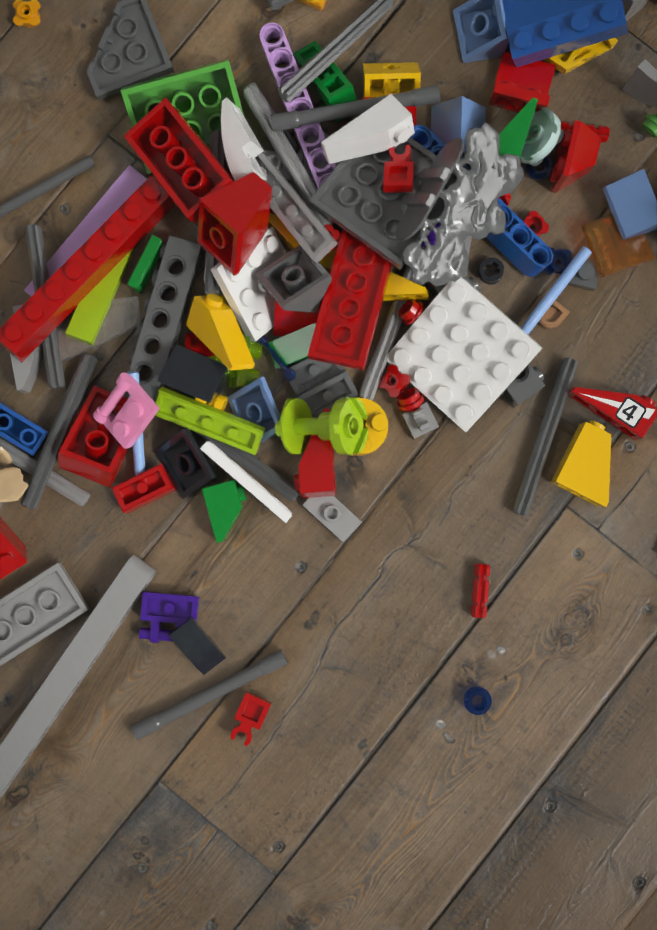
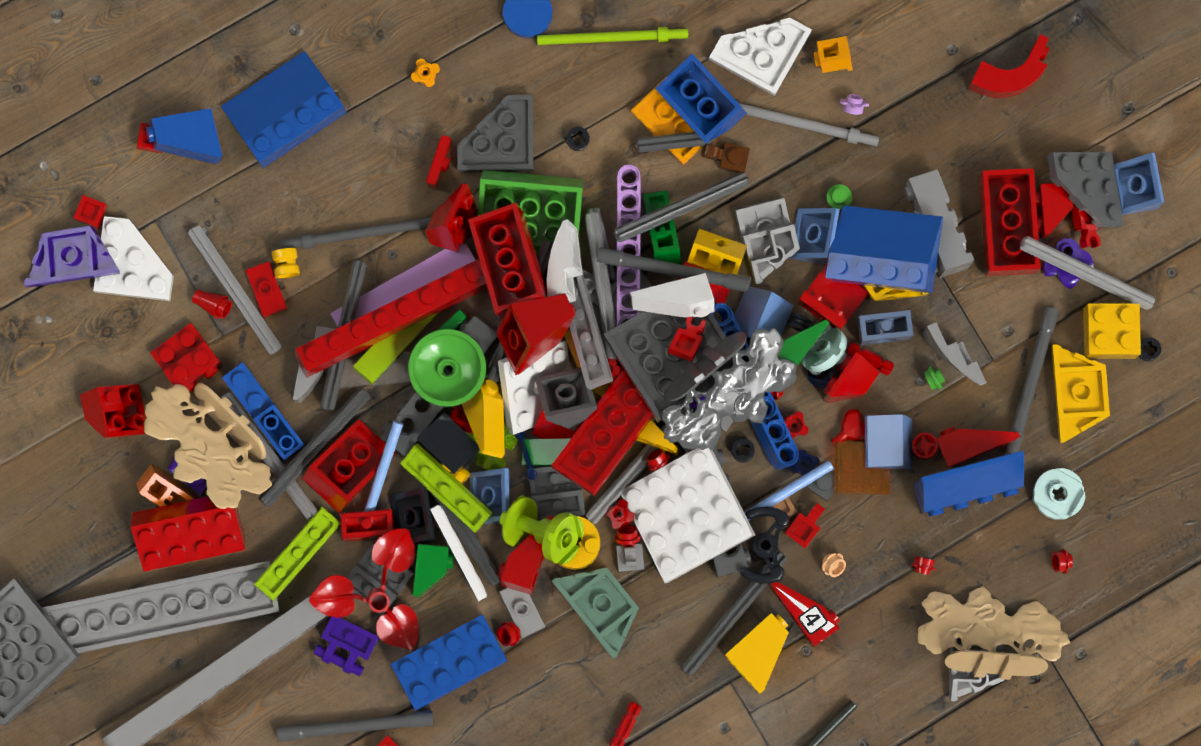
camera: 20 degrees right, 5 degrees down
bright pink plate [93,373,160,449] -> none
black slope [169,616,226,675] -> none
none -> lime tile [253,507,341,602]
none -> red plant [309,528,419,650]
none -> dark grey slope [347,542,415,615]
none -> blue brick [391,614,508,711]
none -> bright green dish [408,329,486,407]
none -> red slope [425,183,478,252]
none -> red plate [426,135,452,190]
none -> red plate [497,622,521,646]
none -> sand green wing [552,568,639,659]
none -> black bush [567,127,590,151]
none -> light grey slope [734,197,800,284]
none -> black piece [740,506,789,584]
none -> red plate [784,503,825,549]
none -> black bush [788,313,814,332]
none -> light nougat plate [822,553,846,577]
none -> red rock [830,409,865,448]
none -> sand blue brick [857,310,914,346]

